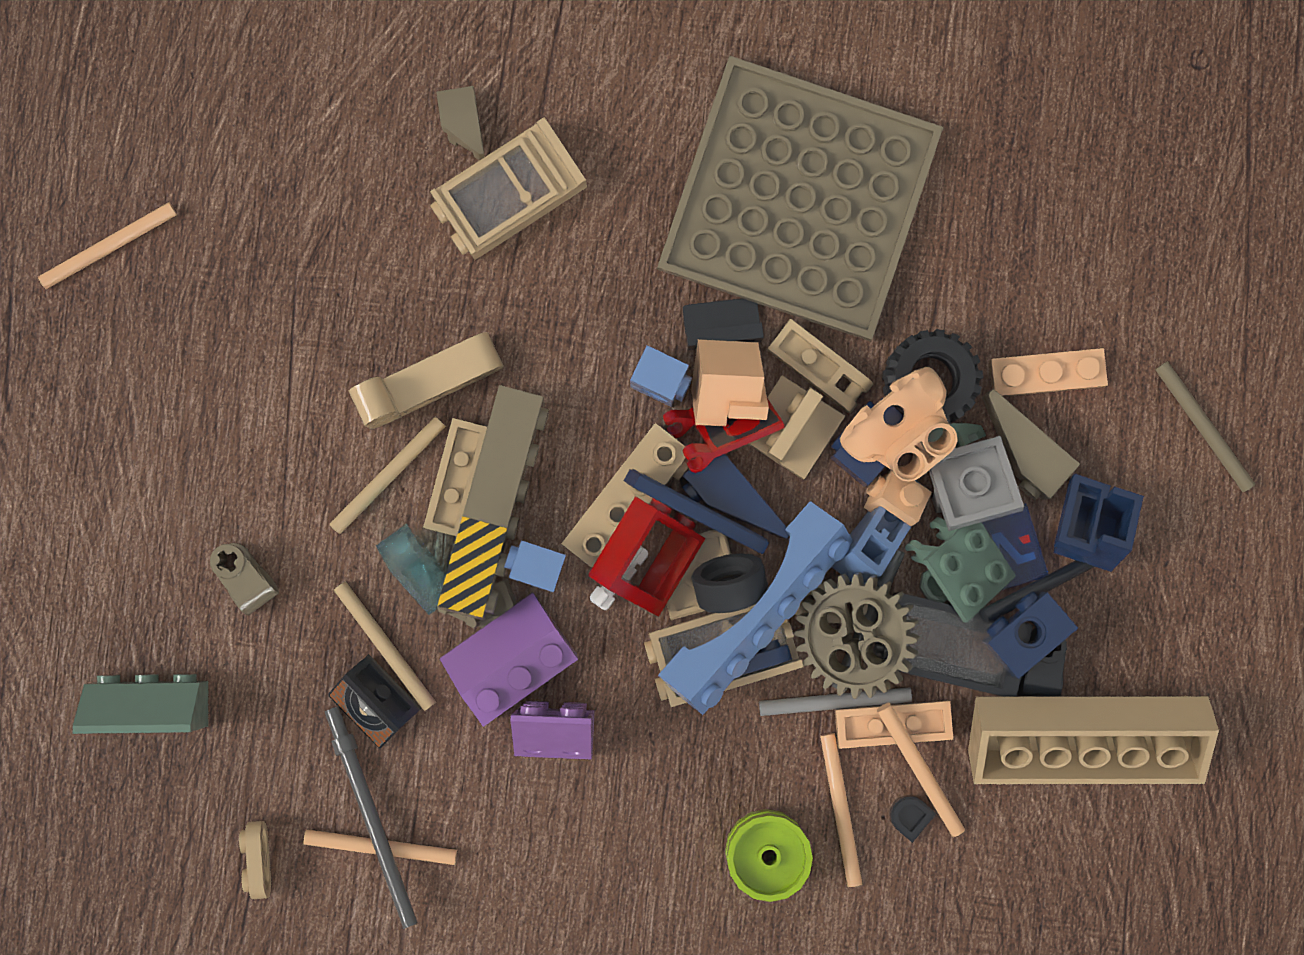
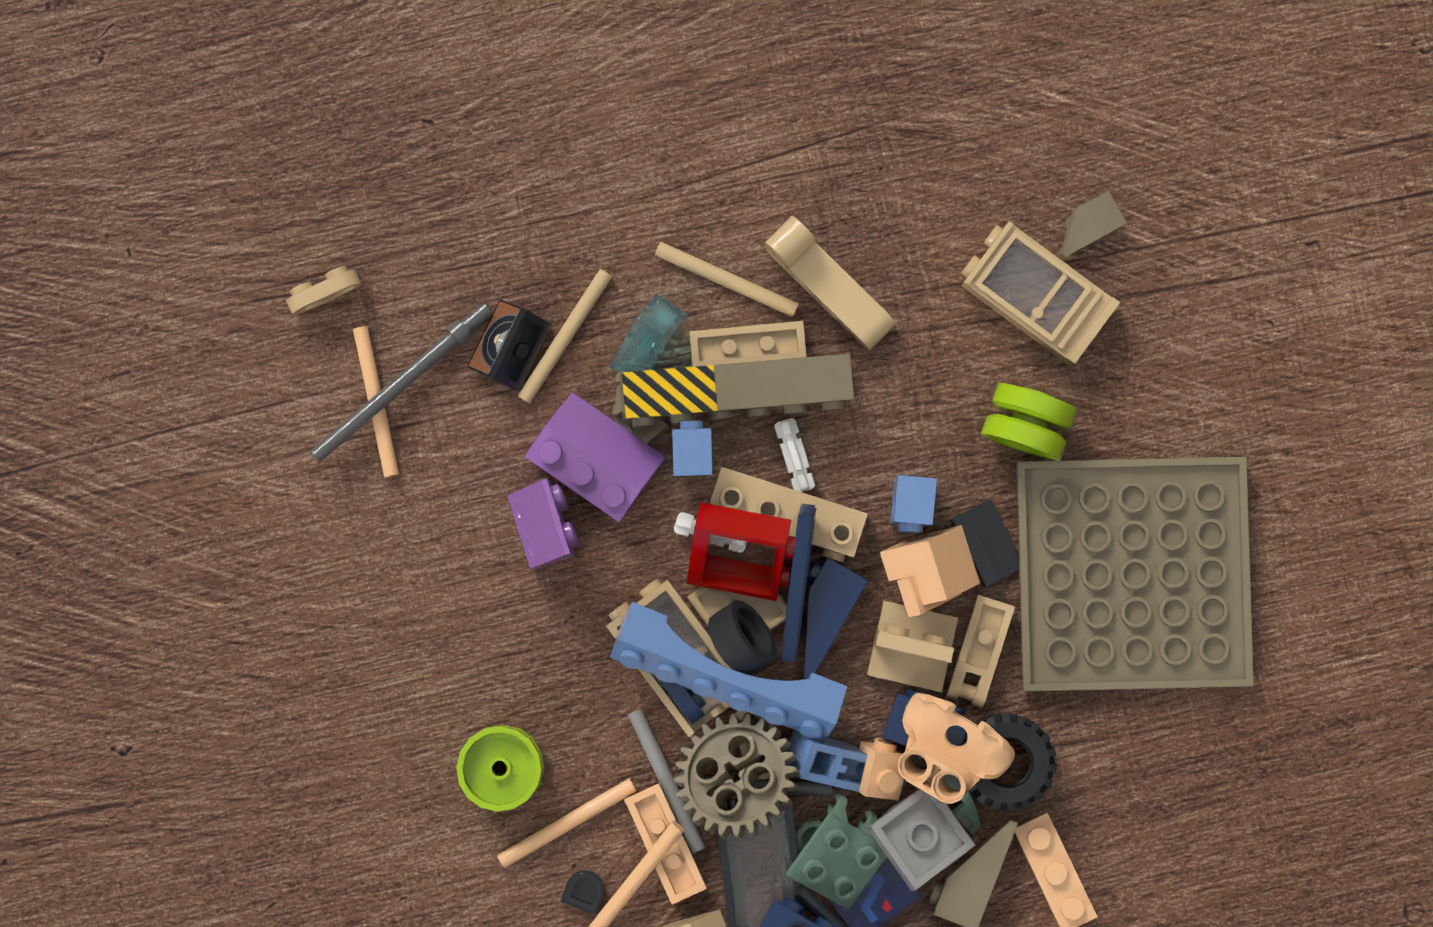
camera: 75 degrees right, 0 degrees up
sand green slope [73,674,208,734] -> none
dark tan piece [210,543,279,616] -> none
red flag [663,398,785,473] -> none
none -> white axle [774,418,815,492]
none -> lime wheel [981,383,1078,461]

